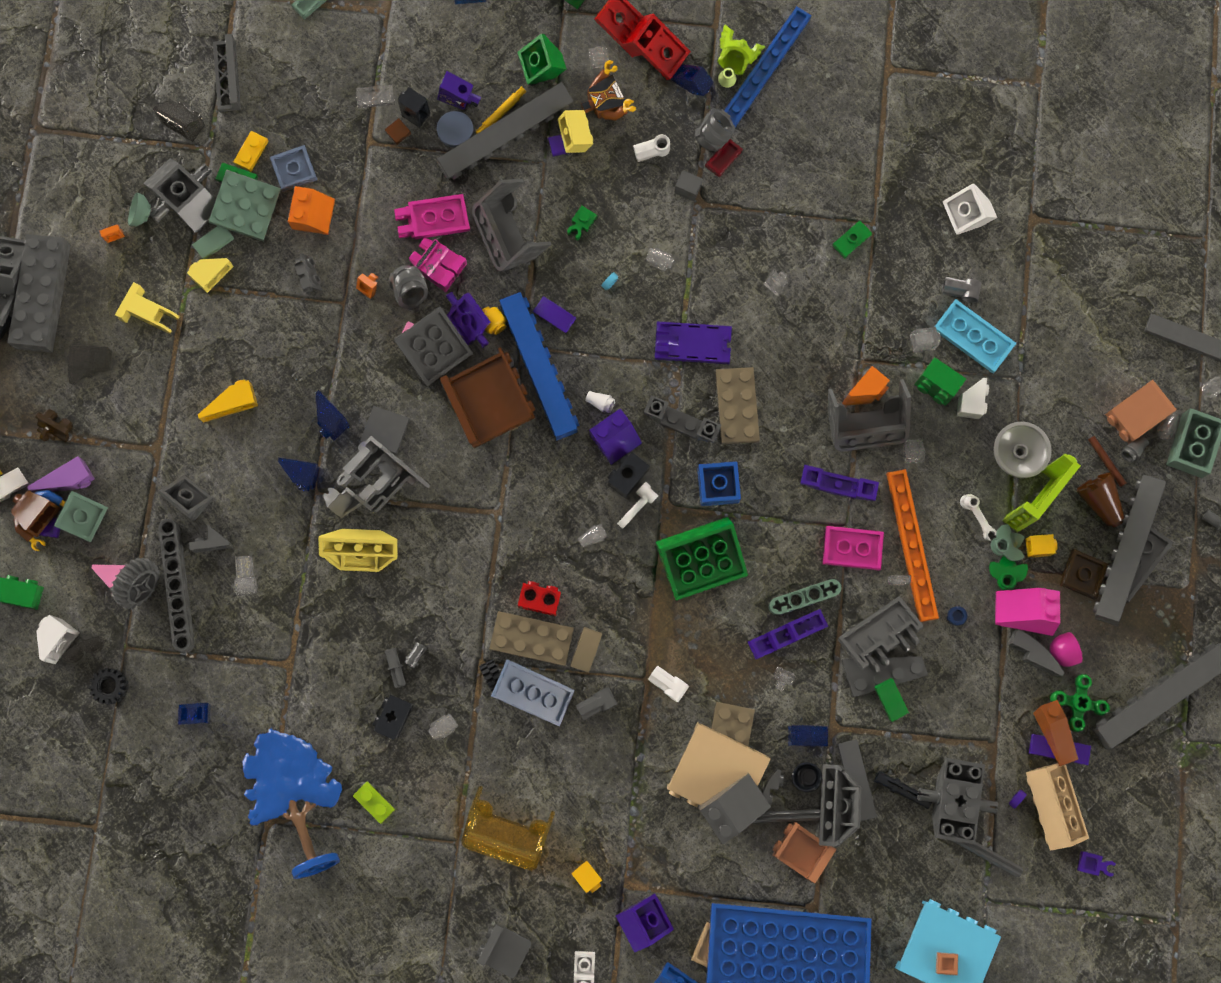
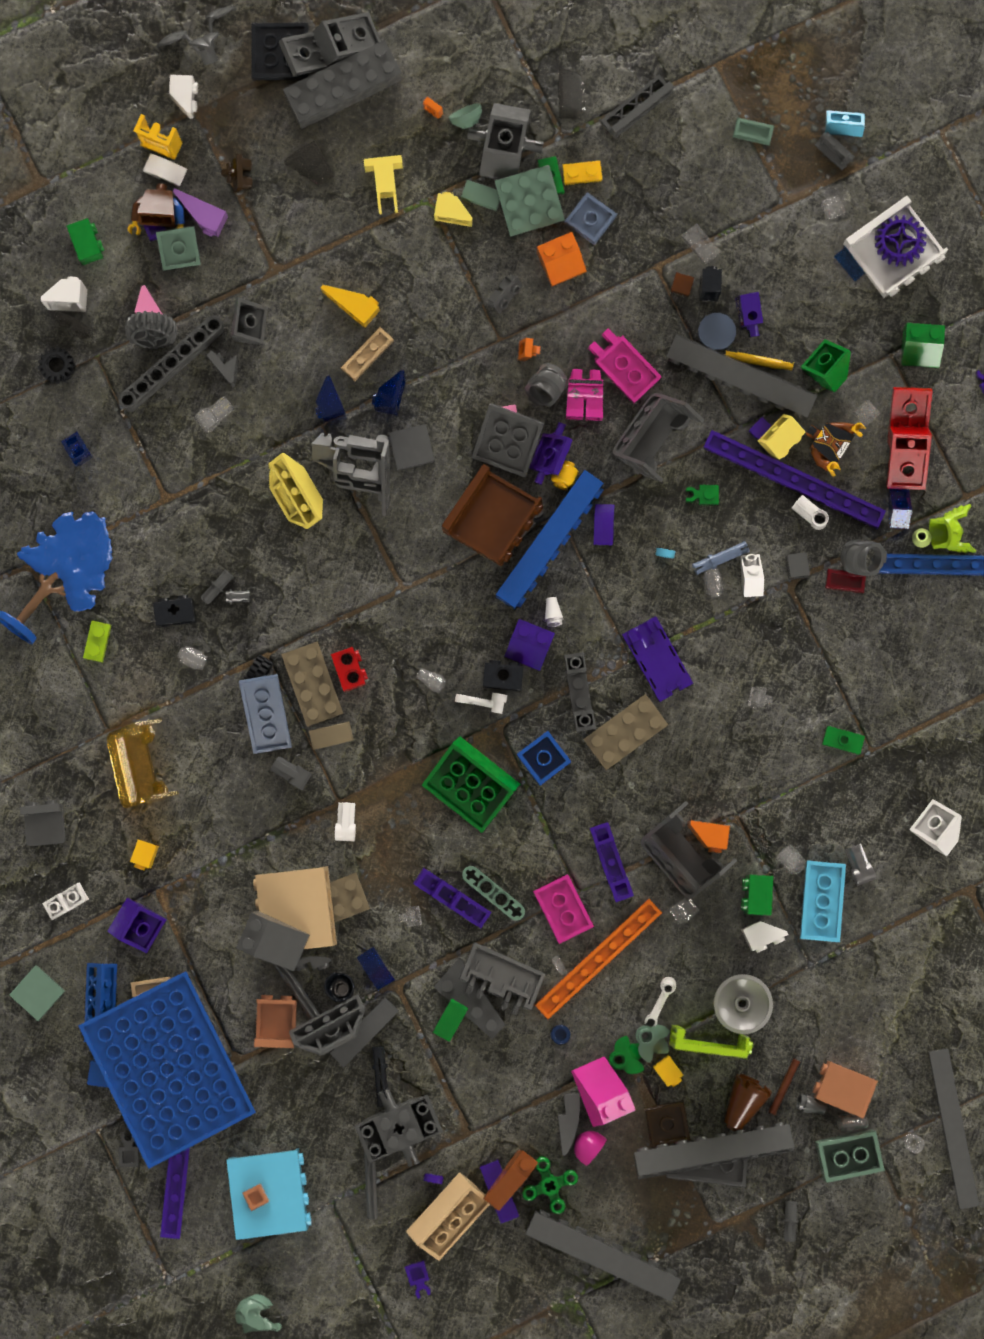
camera: 65 degrees right, 5 degrees up
none -> tan tile [341,327,394,382]
none -> sand blue pin [692,541,750,575]
none -> dark purple plate [703,430,886,529]
none -> white slope [740,554,764,597]

